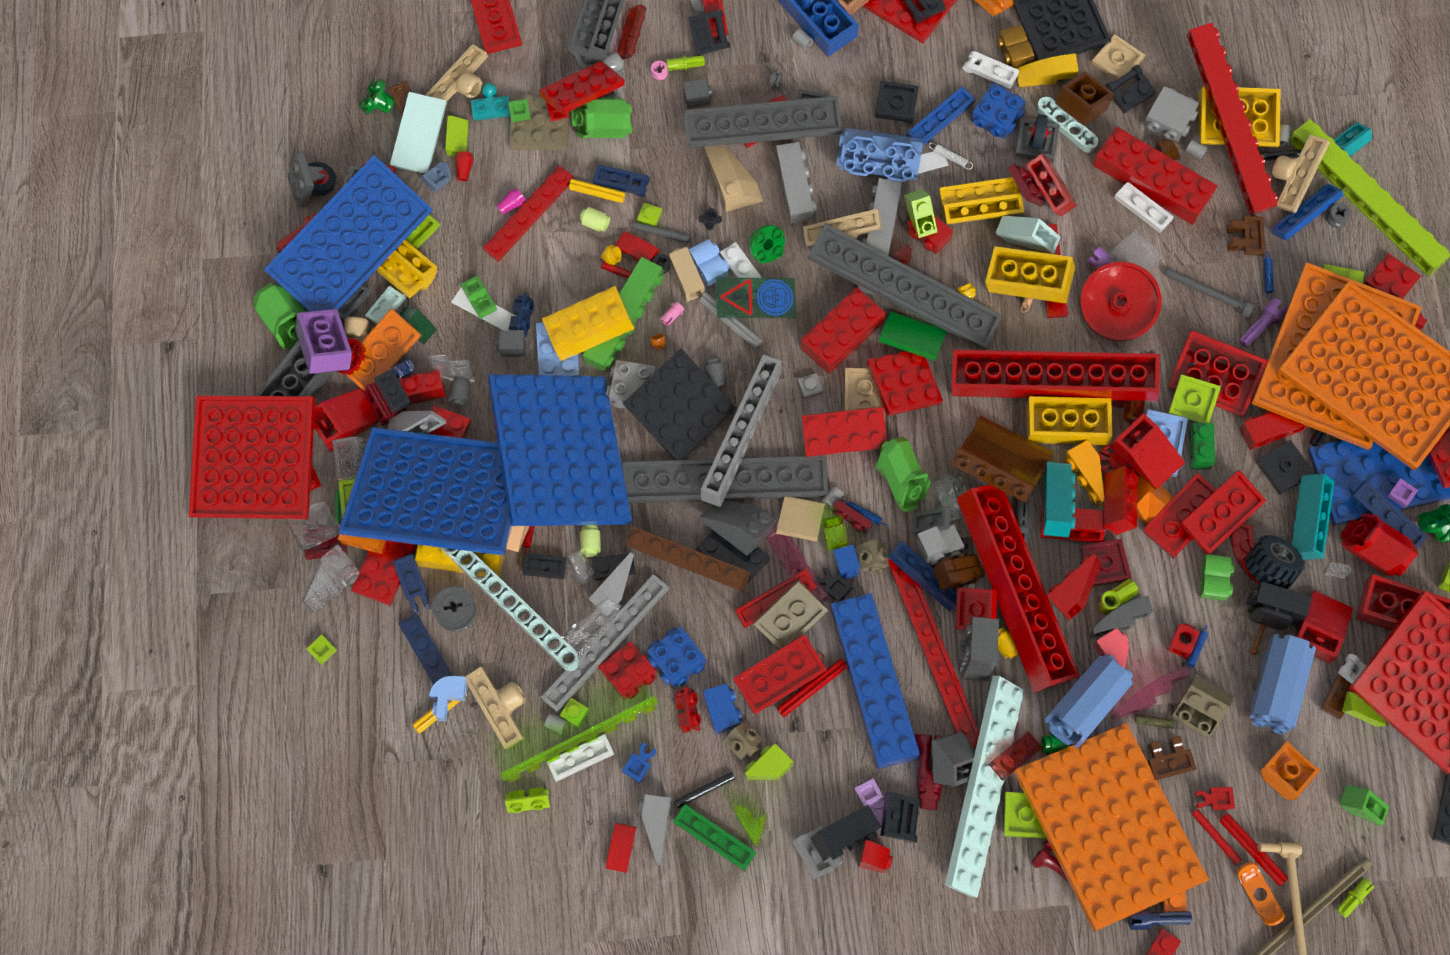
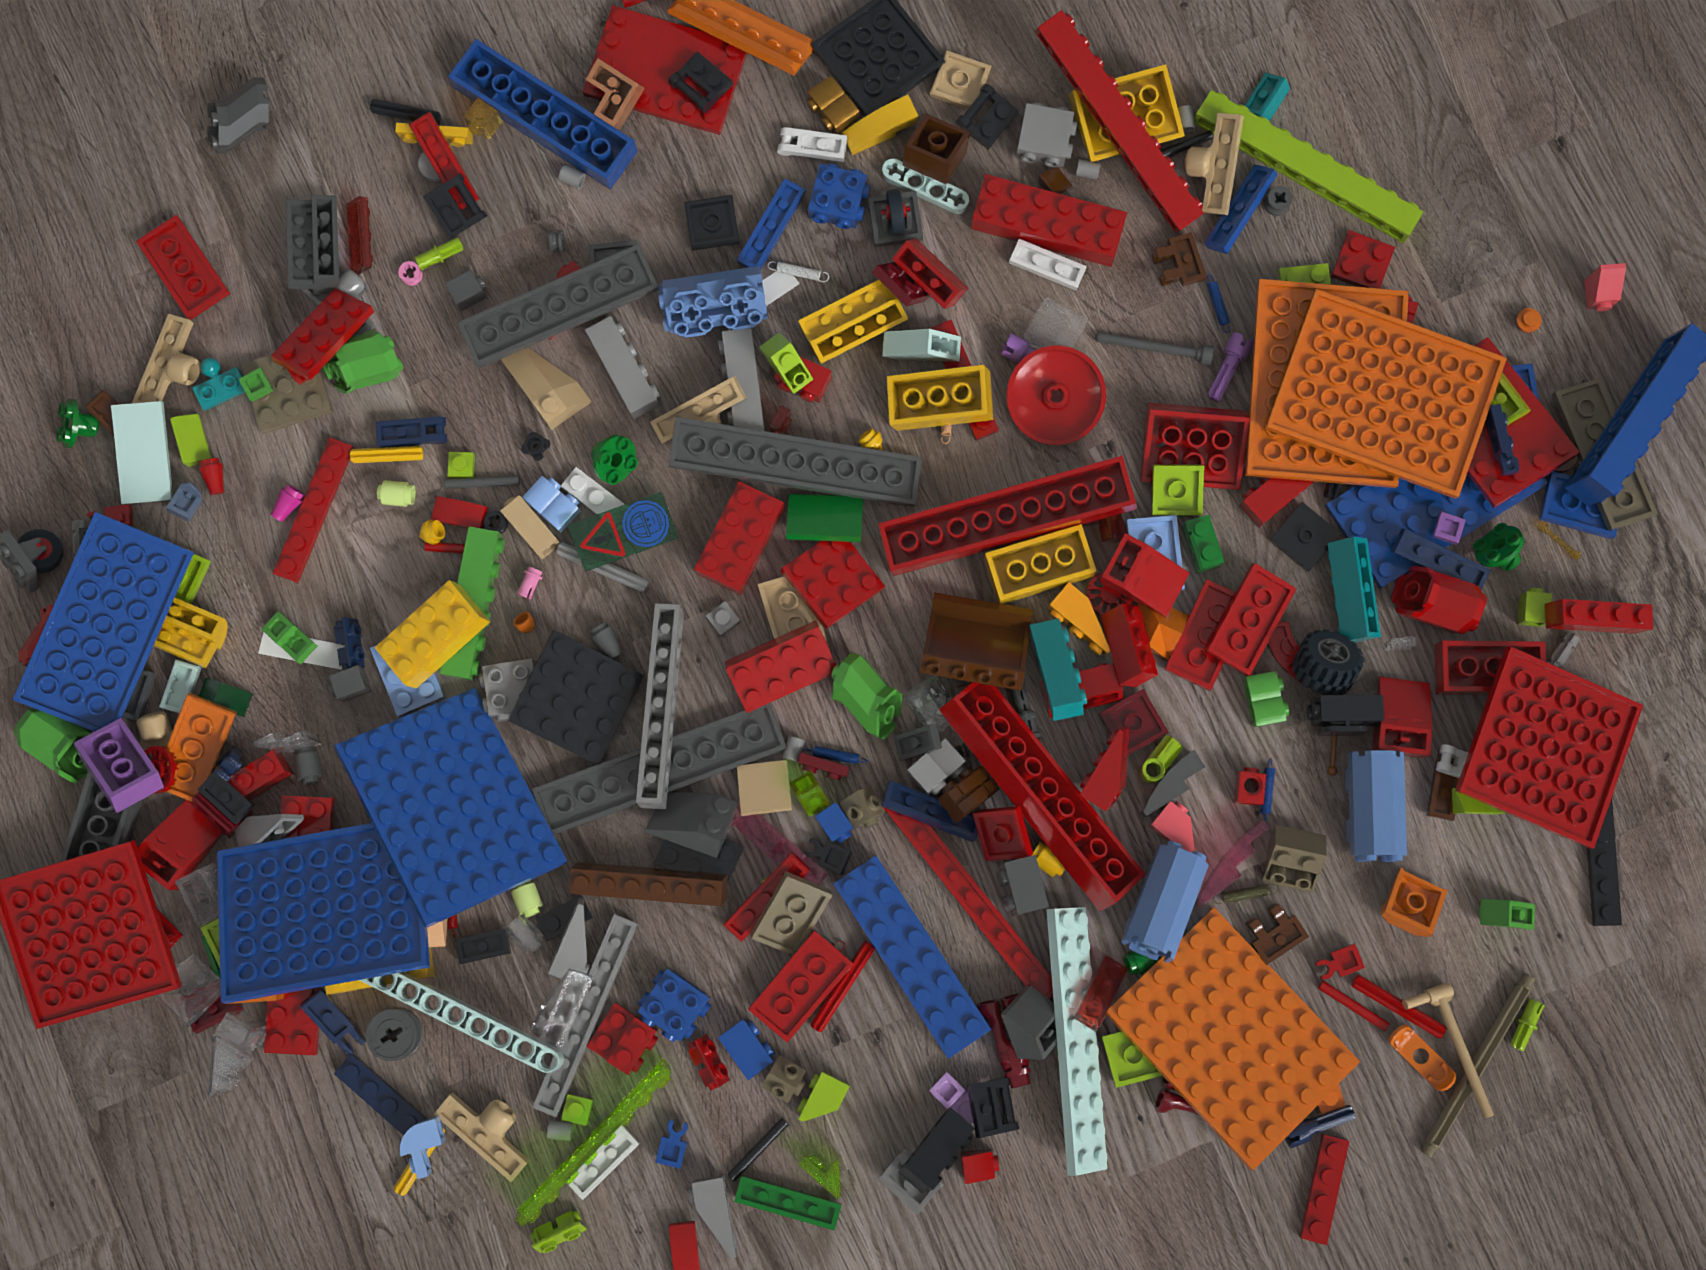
camera: 15 degrees left, 10 degrees up
lime plate [306,634,337,665] -> none

